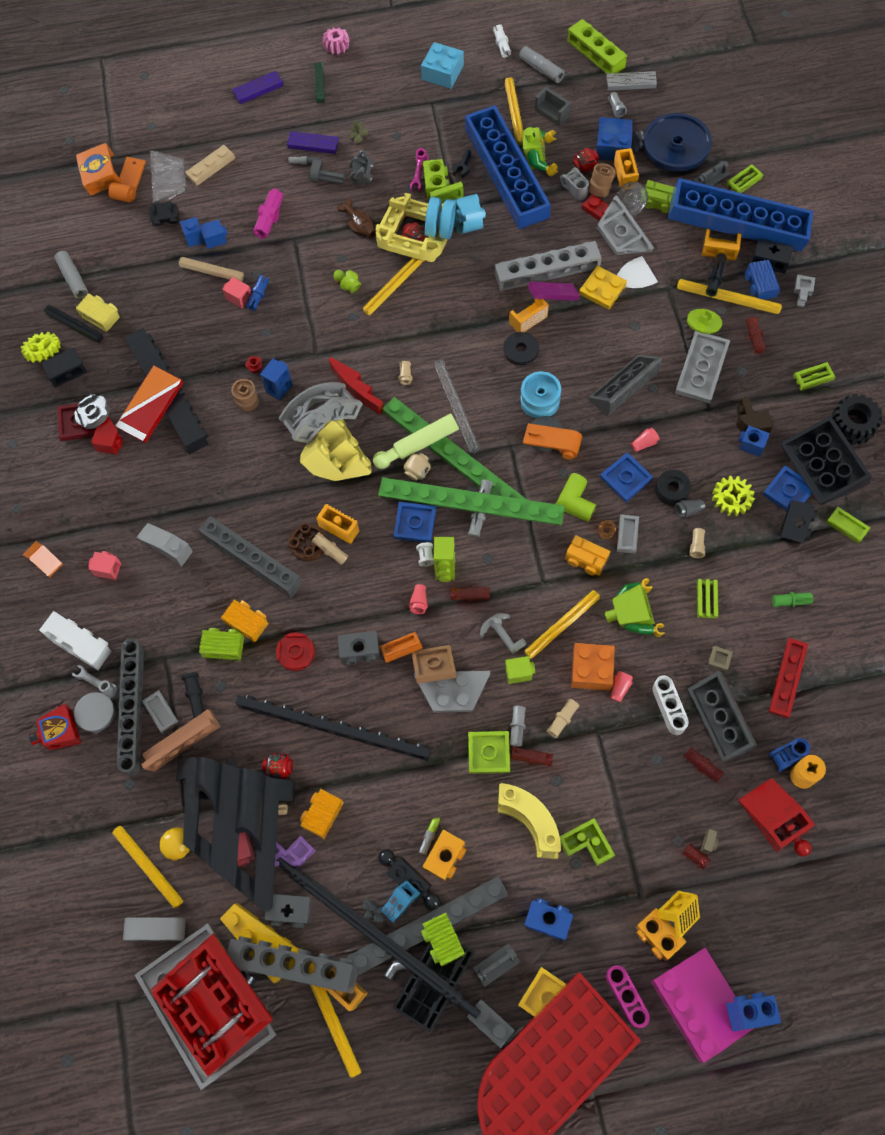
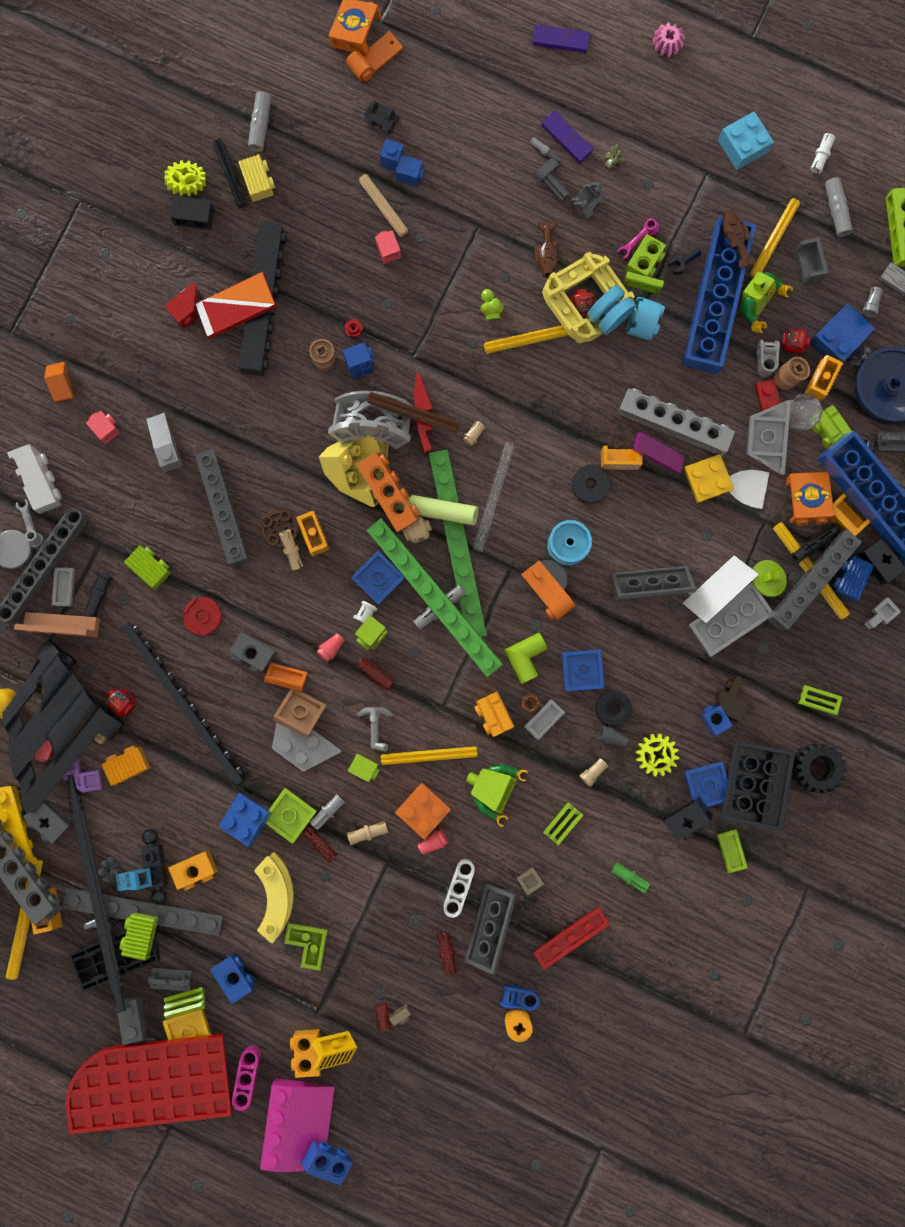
camera: 30 degrees right, 15 degrees up
dark red plate [57,403,96,441] -> none
tile [74,394,110,429] -> none
clear wing [150,151,187,204] -> none
tan plate [185,145,235,186] -> none
light orange brick [221,599,268,642] -> none
blue pin [246,275,269,311] -> none
dark pink piece [253,189,284,239] -> none
clear green beam [314,62,325,103] -> none
light grey piece [419,817,440,855] -> none
coral cone [631,427,660,452] -> none
red slope [738,778,815,857] -> none
clear red pin [746,317,766,354] -> none
none -> lime tile [164,987,205,1019]
none -> blue plate [218,792,271,848]
none -> orange brick [356,452,420,532]
none -> reddish brown axle [367,392,460,433]
none -> white sticker [683,556,759,623]
none -> reddish brown animal [722,209,757,269]
none -> dark grey brick [766,529,862,632]
none -> orange panel [785,472,834,526]

